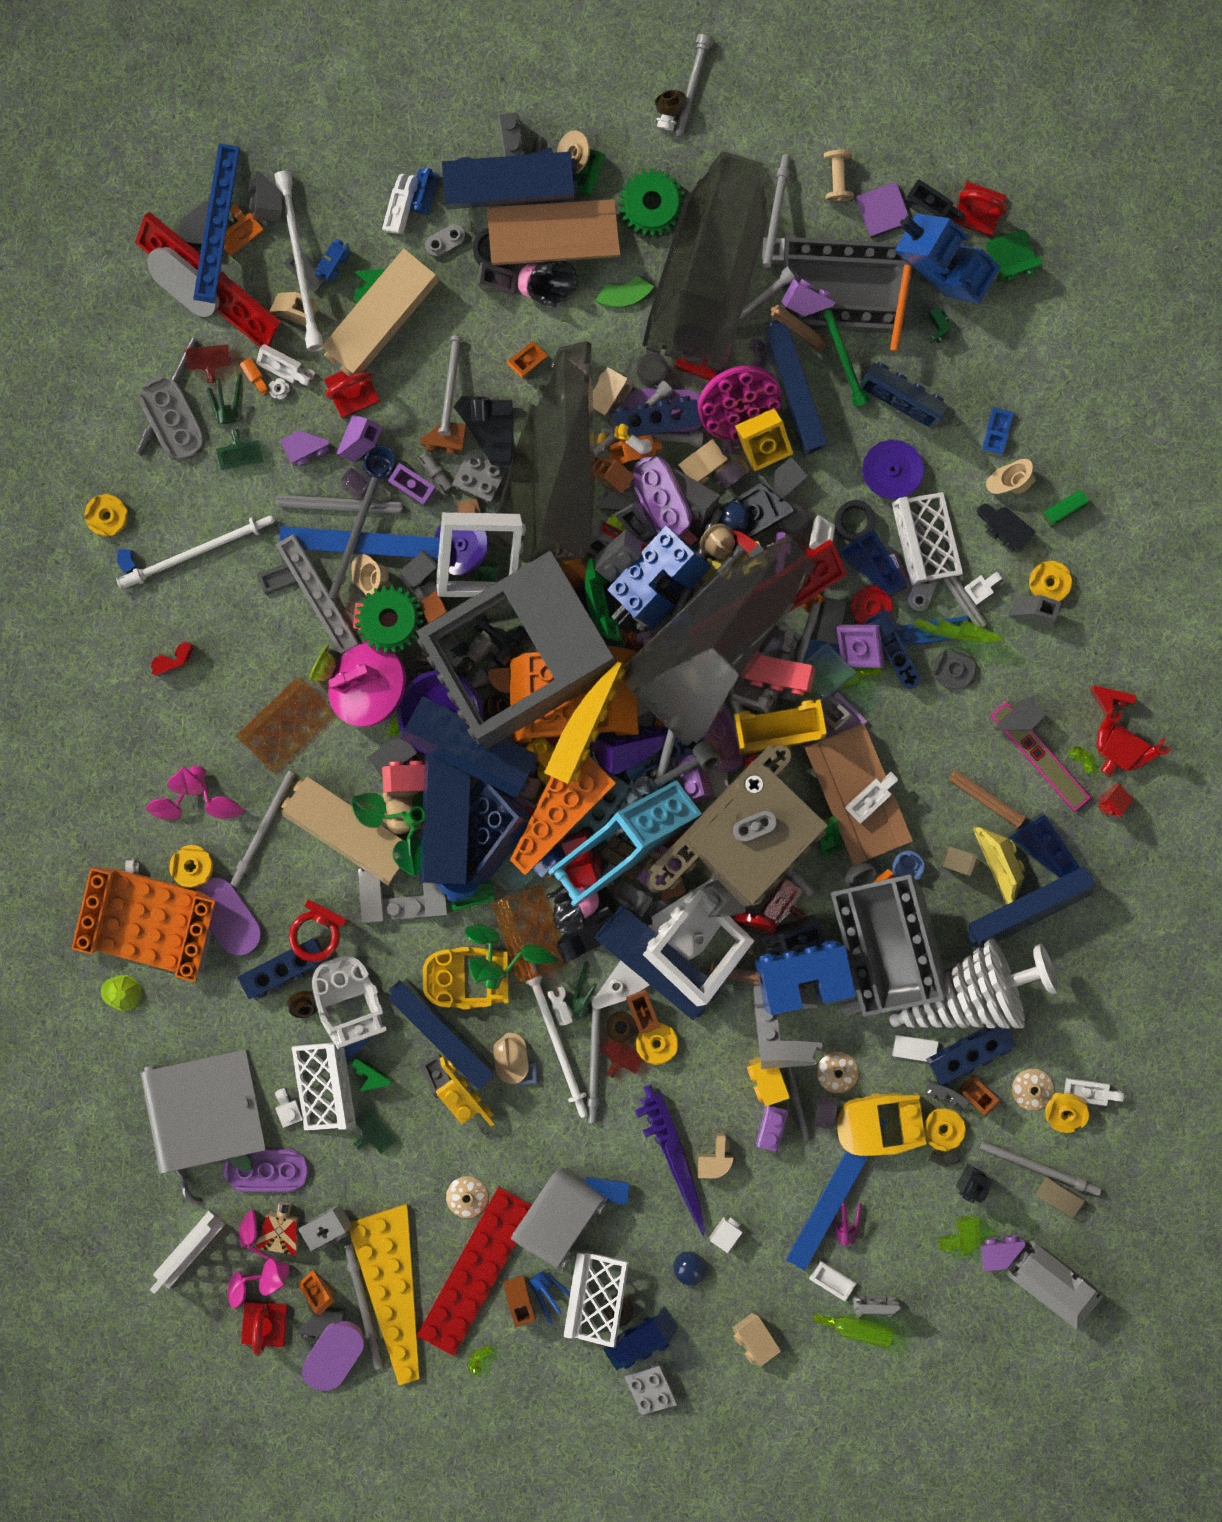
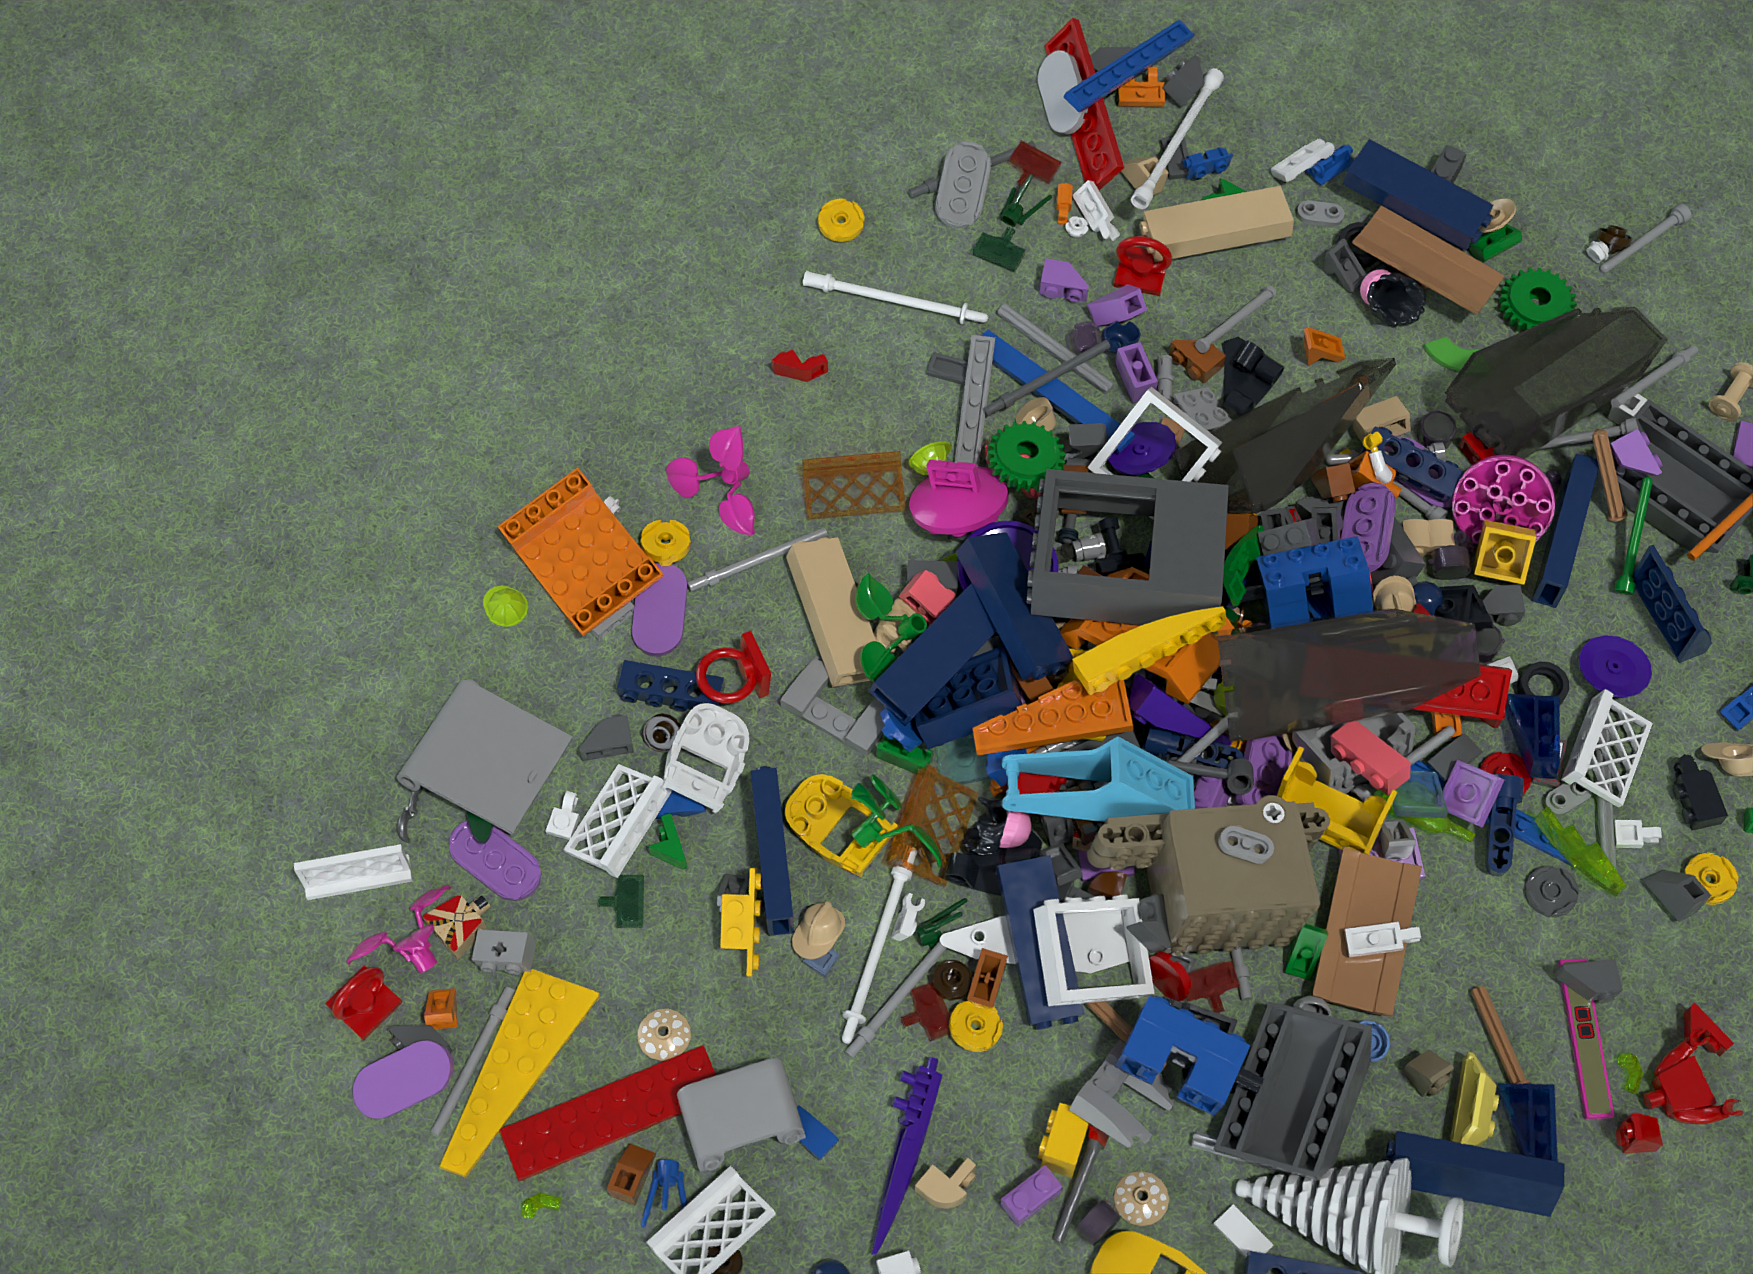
camera: 40 degrees right, 25 degrees down
blue piece [117,549,138,574] -> none
none -> dark grey slope [580,715,634,761]

